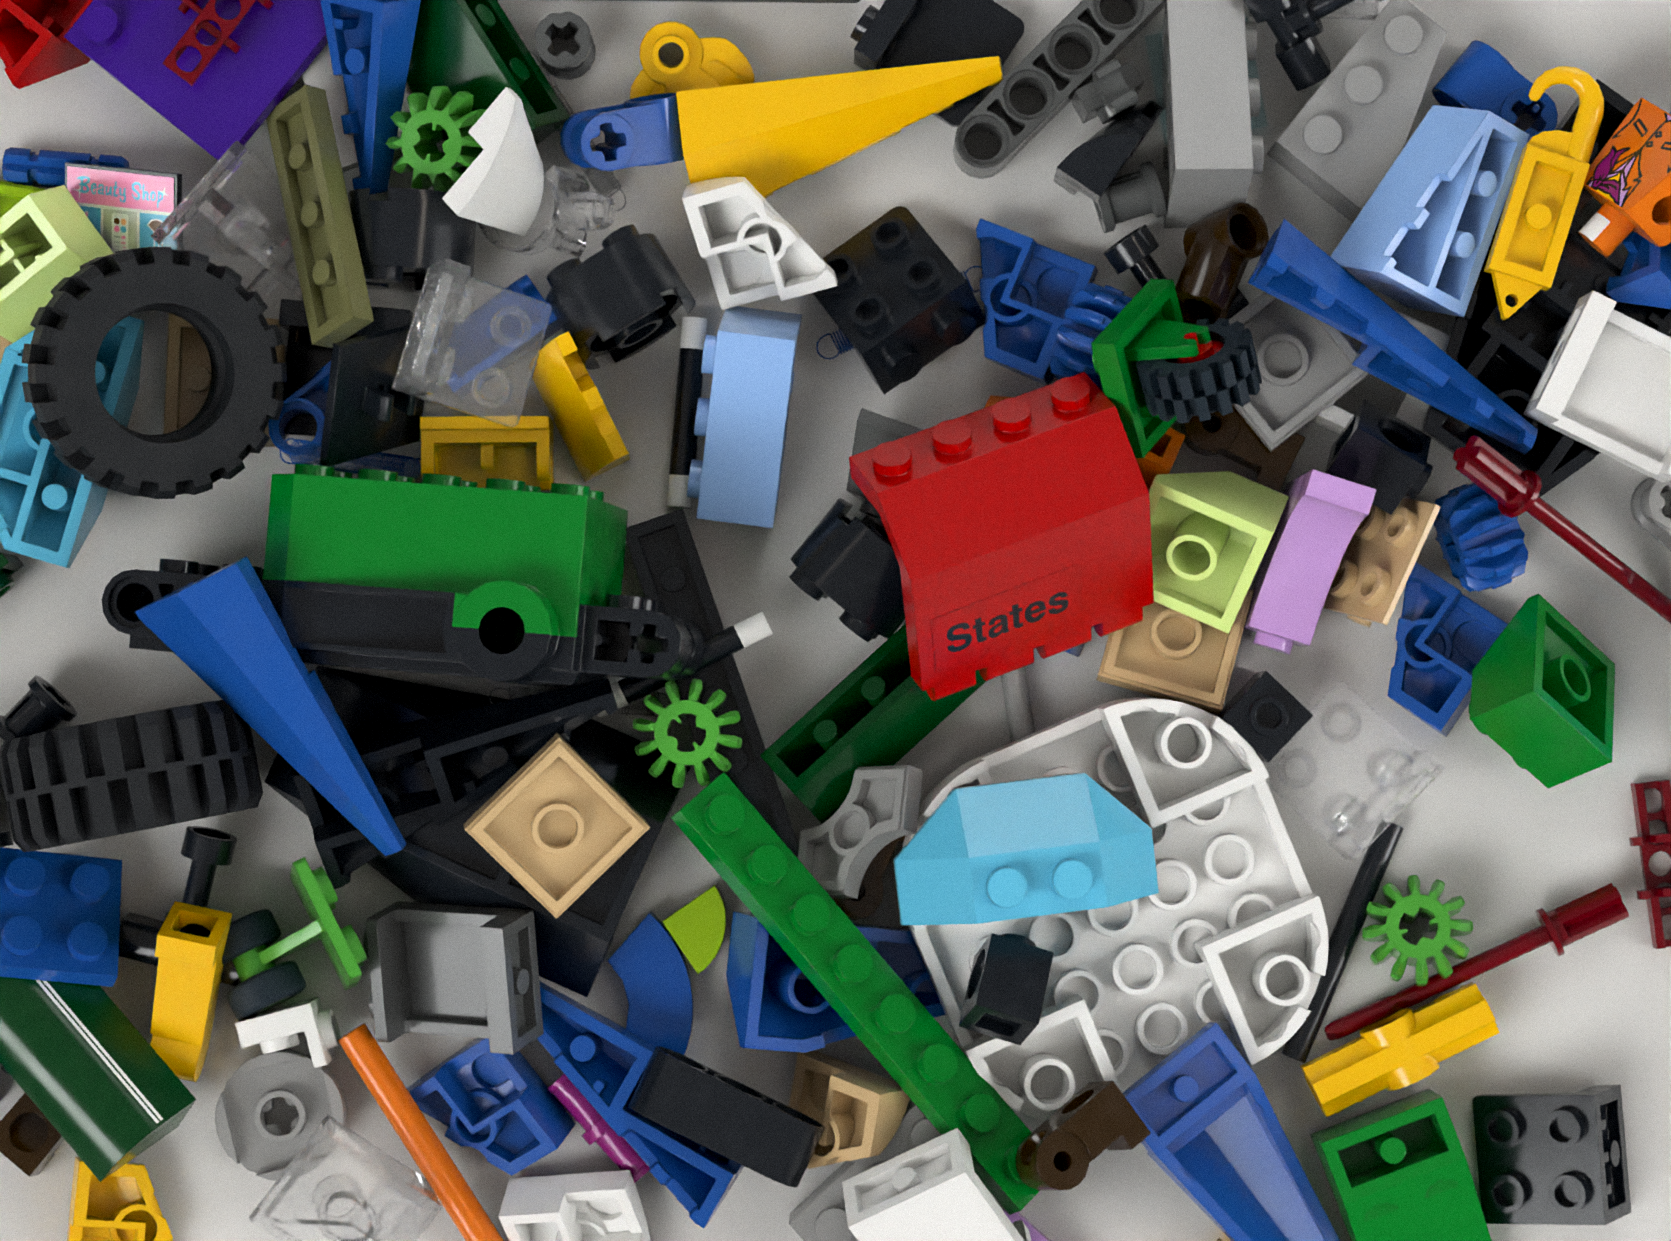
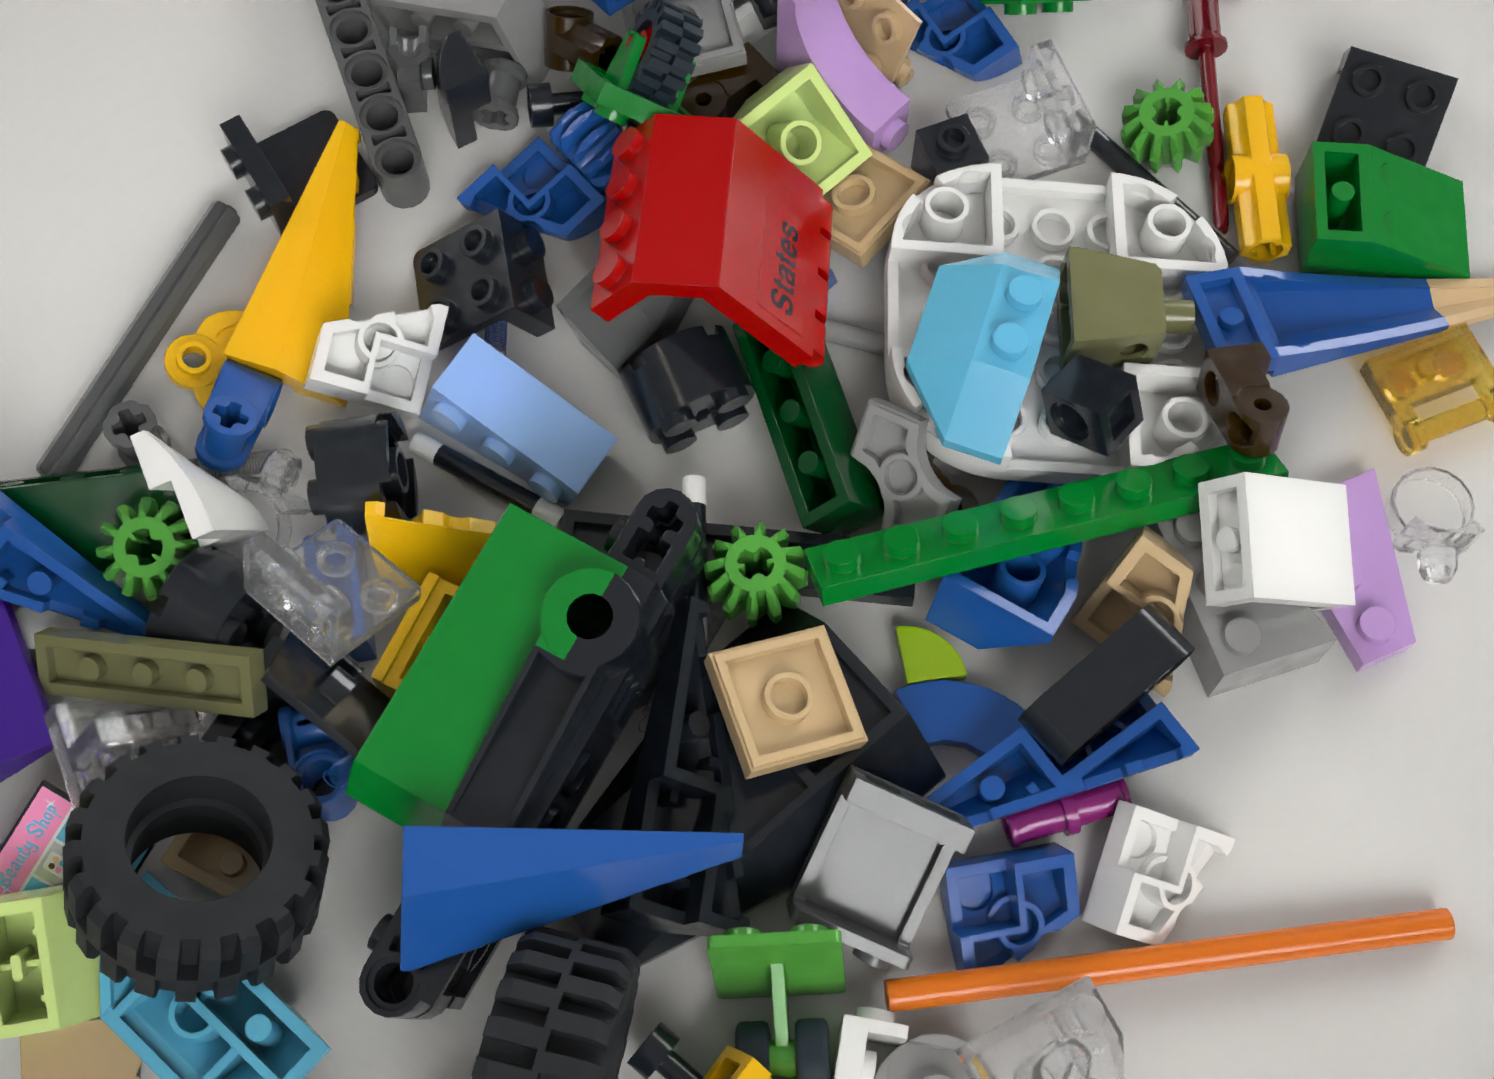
camera: 65 degrees left, 20 degrees down
none -> olive torso [1056,246,1195,370]

